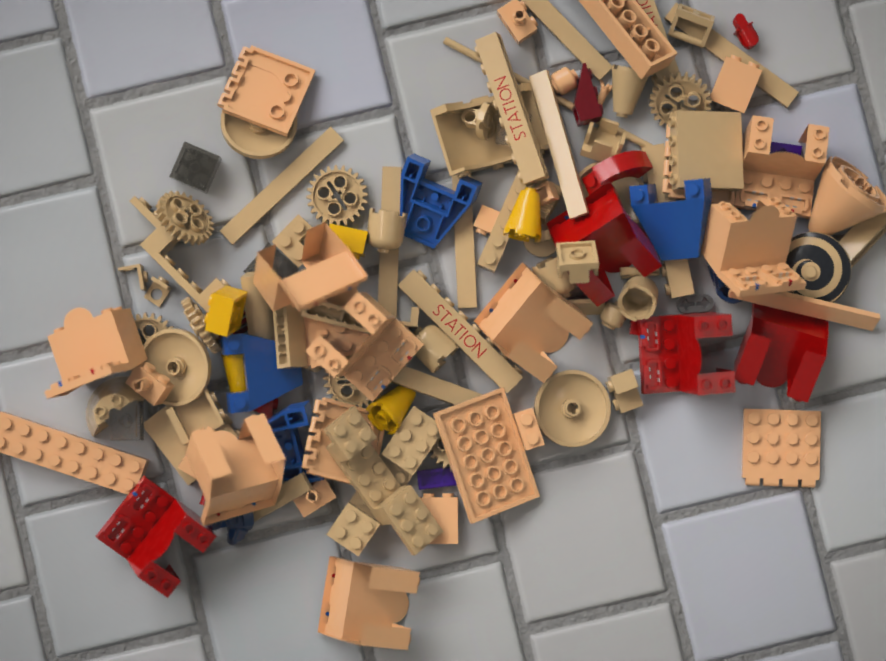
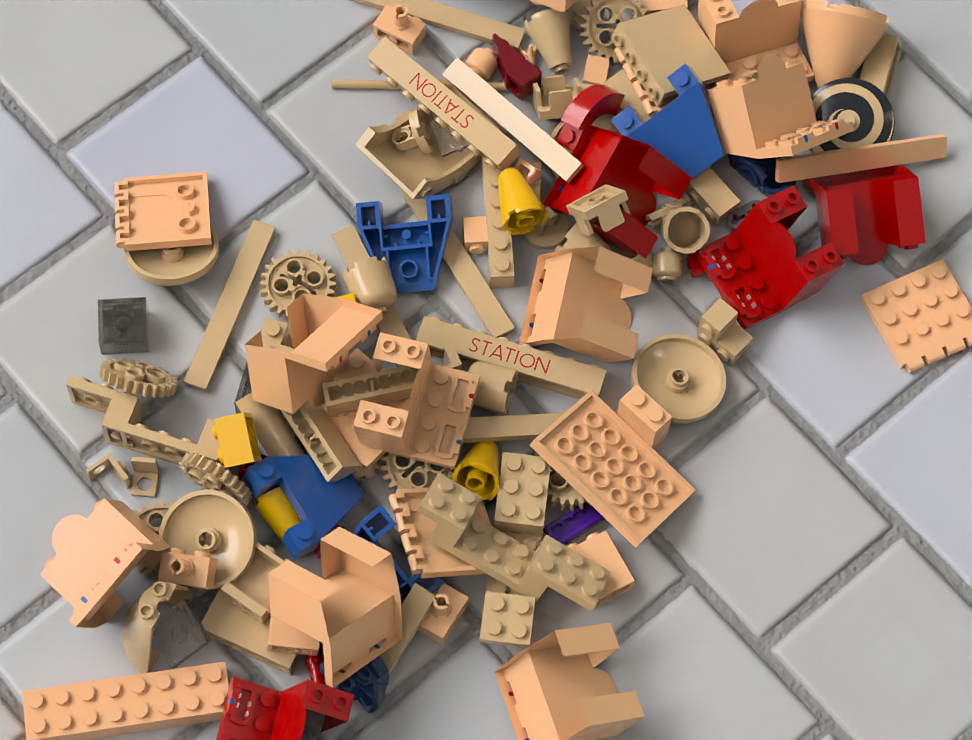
camera: 30 degrees left, 20 degrees down
none -> light nougat slope [583,55,610,84]

